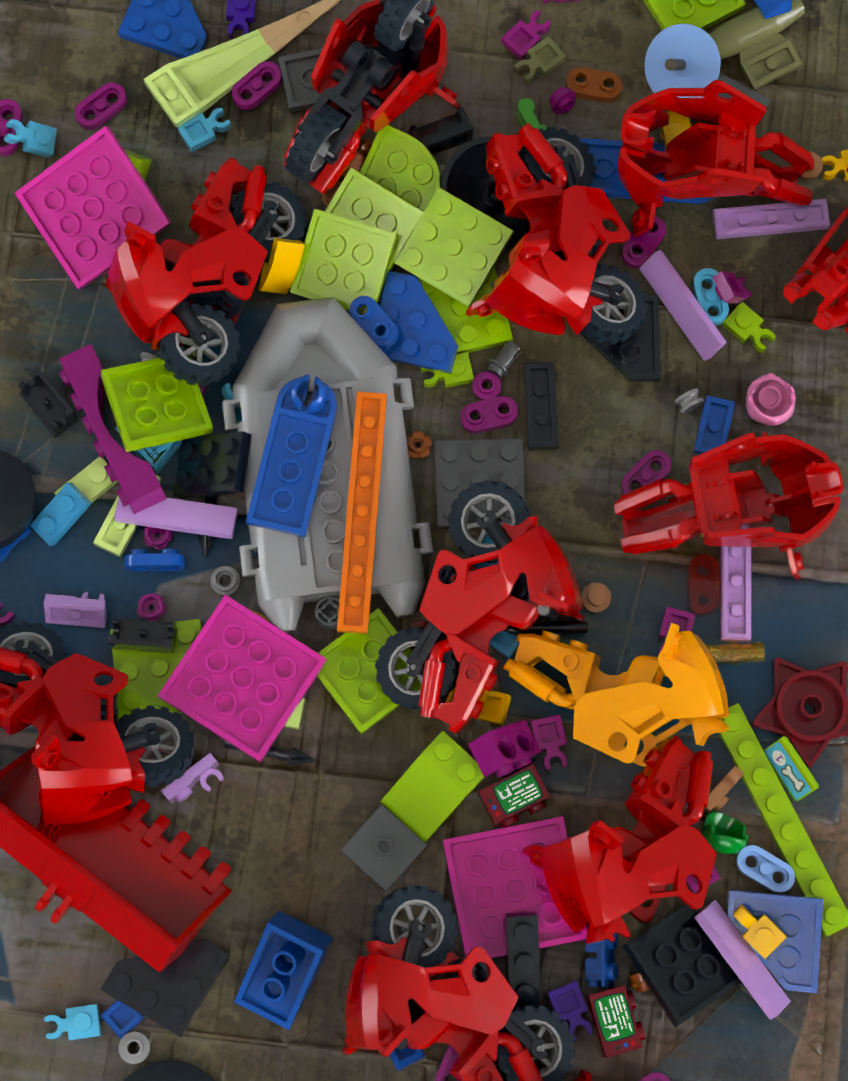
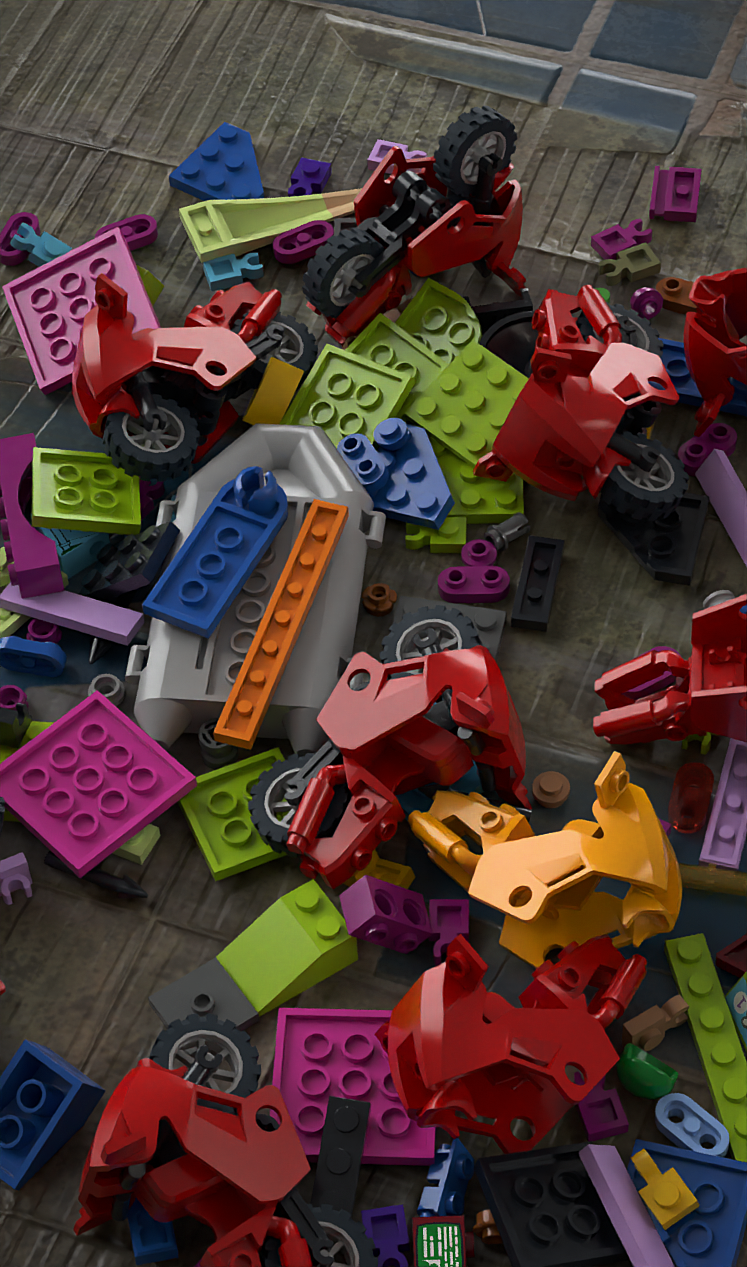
camera: 20 degrees right, 25 degrees down
brick [478,764,550,828] -> none
none -> blue plate [373,418,408,451]

